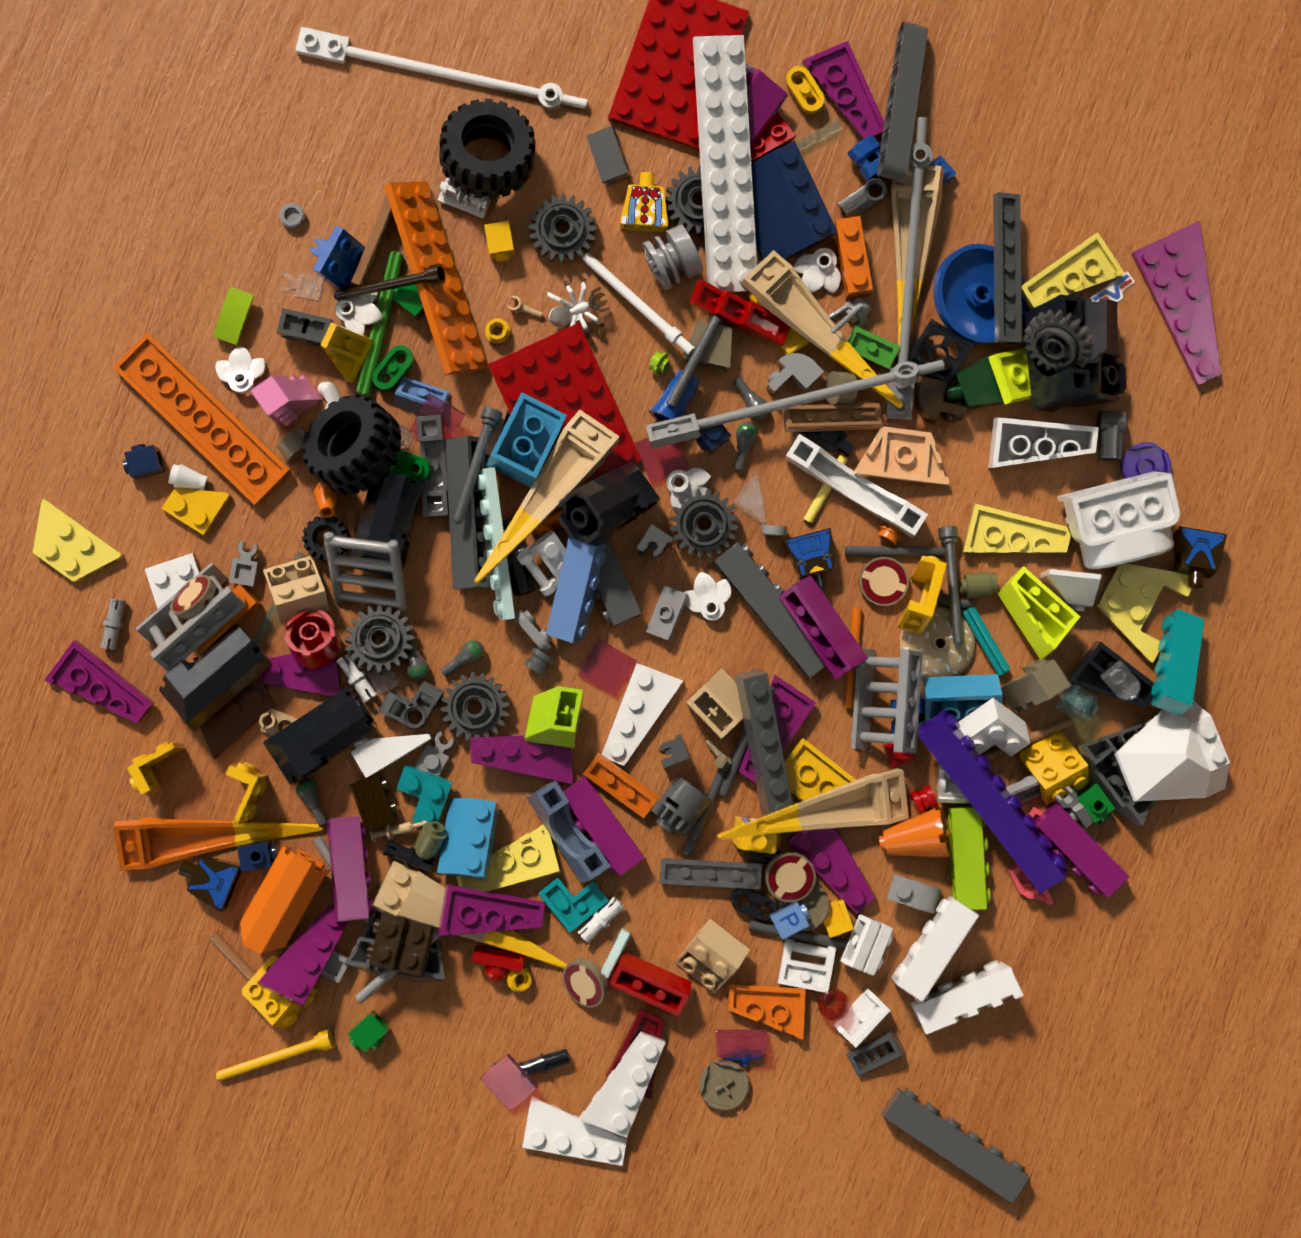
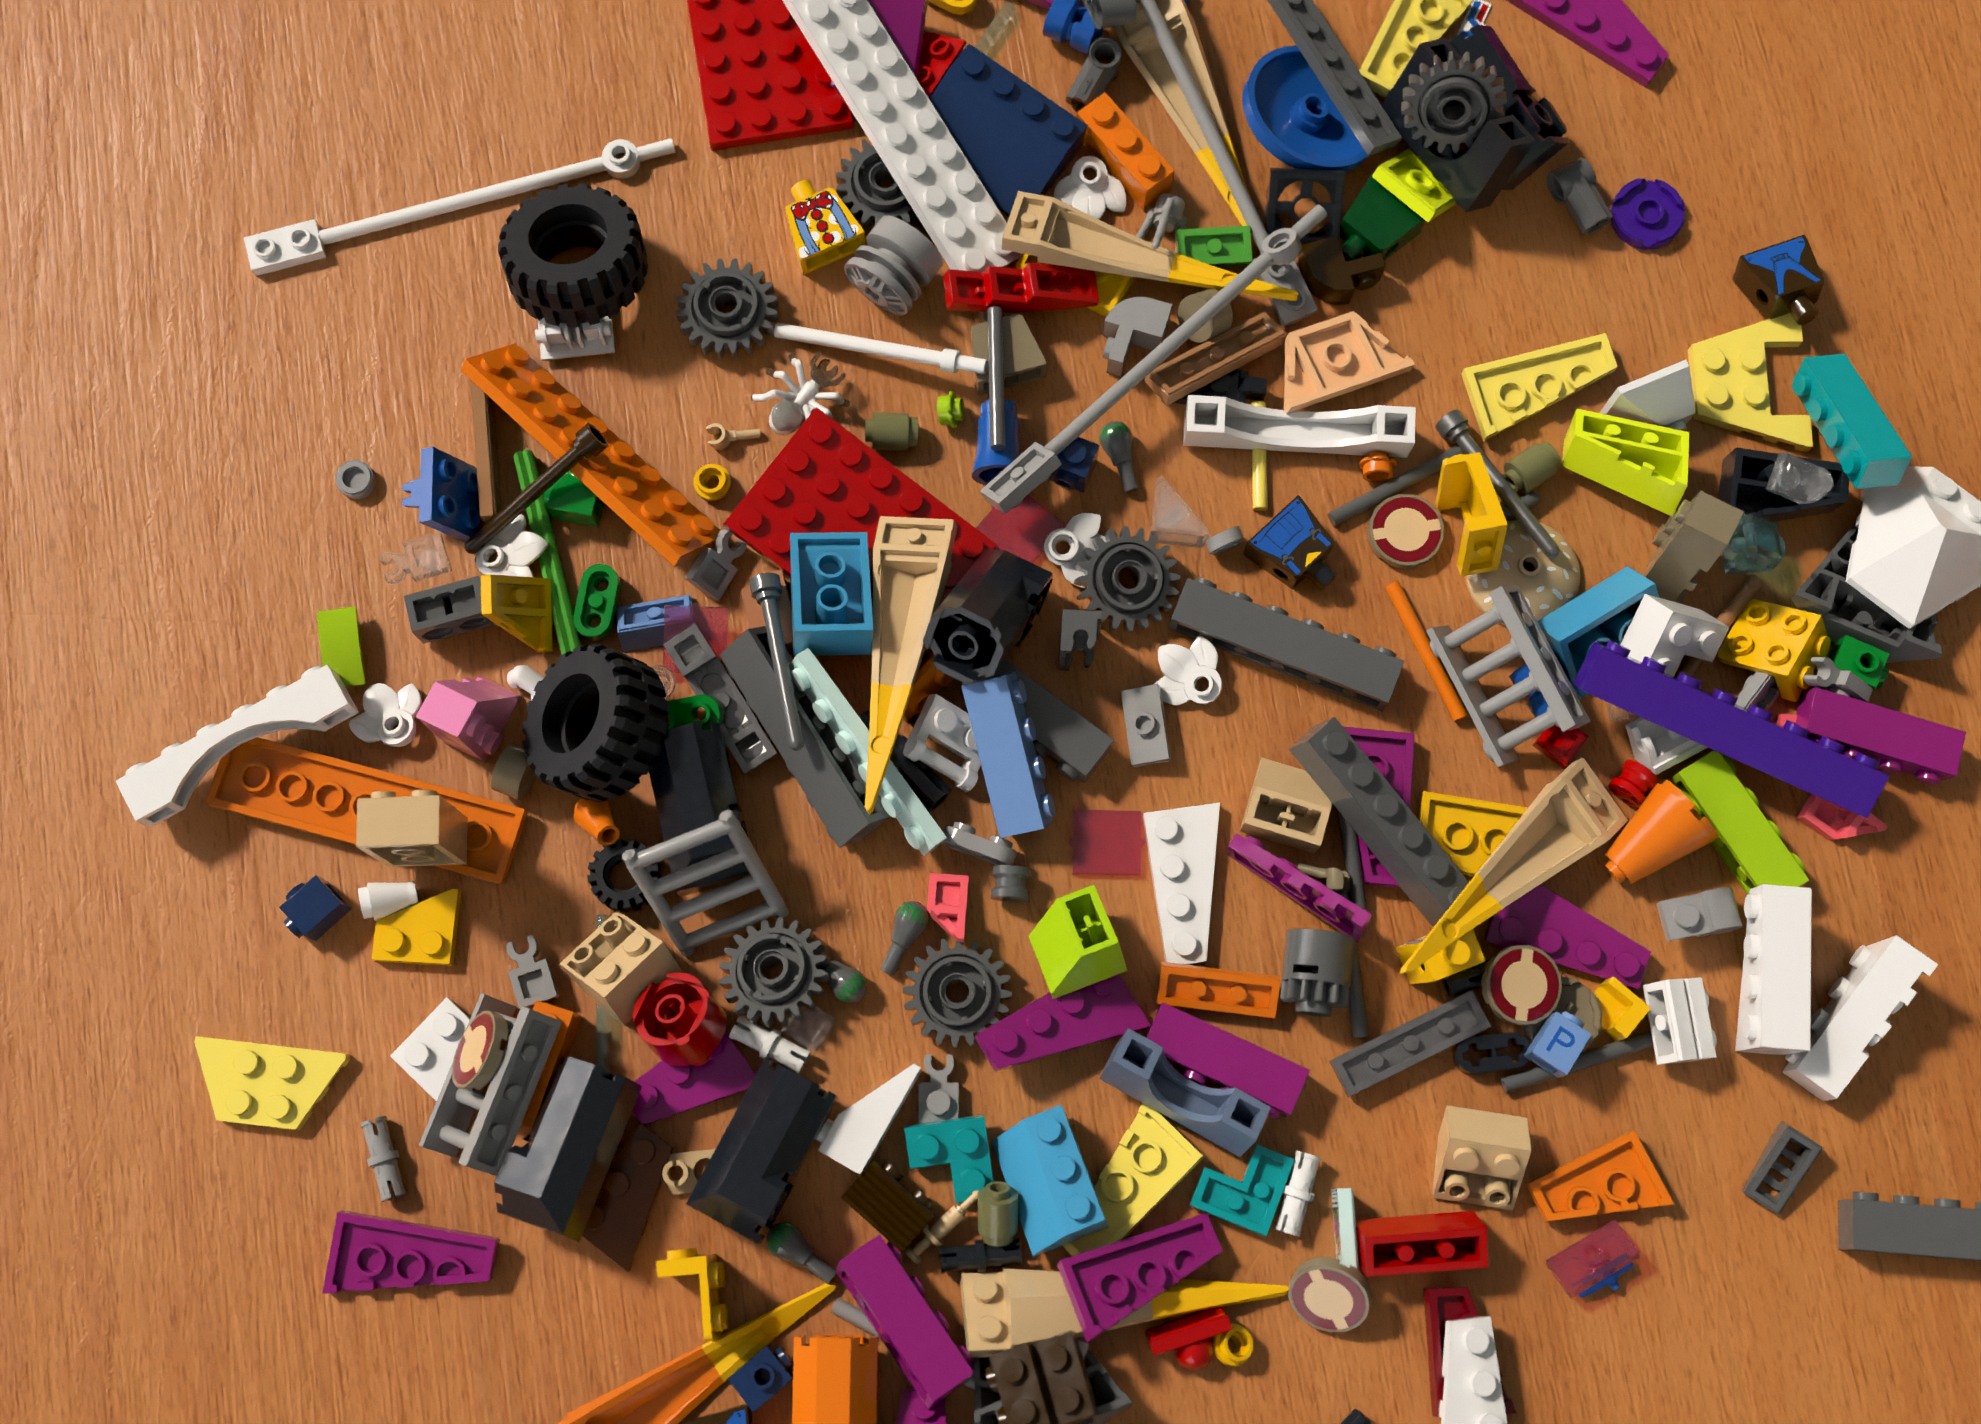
camera: 25 degrees left, 10 degrees down
yellow bracket [127,741,185,795] -> none
dark grey piece [378,680,444,729] -> none
yellow brick [484,220,515,262] -> none
dark grey hinge [587,126,632,185] -> none
dark grey hinge [659,734,690,768] -> none
dark tan tile [699,1059,749,1111] -> none
dark grey piece [733,377,769,420] -> none
white plate [778,938,836,993] -> none
magenta brick [779,576,868,680] -> none
clear red piece [818,989,850,1021] -> none
white hinge [833,988,891,1047] -> none
teal axle [962,607,1010,676] -> none
white wedge [988,418,1099,468] -> none
white brick [1057,471,1180,569] -> none
none -> white arch [115,665,359,828]
none -> tan brick [356,789,468,867]
none -> light grey plate [685,529,747,601]
none -> olive brick [865,412,918,451]
none -> coral slope [927,873,969,943]
none -> magenta wing [1228,833,1372,943]

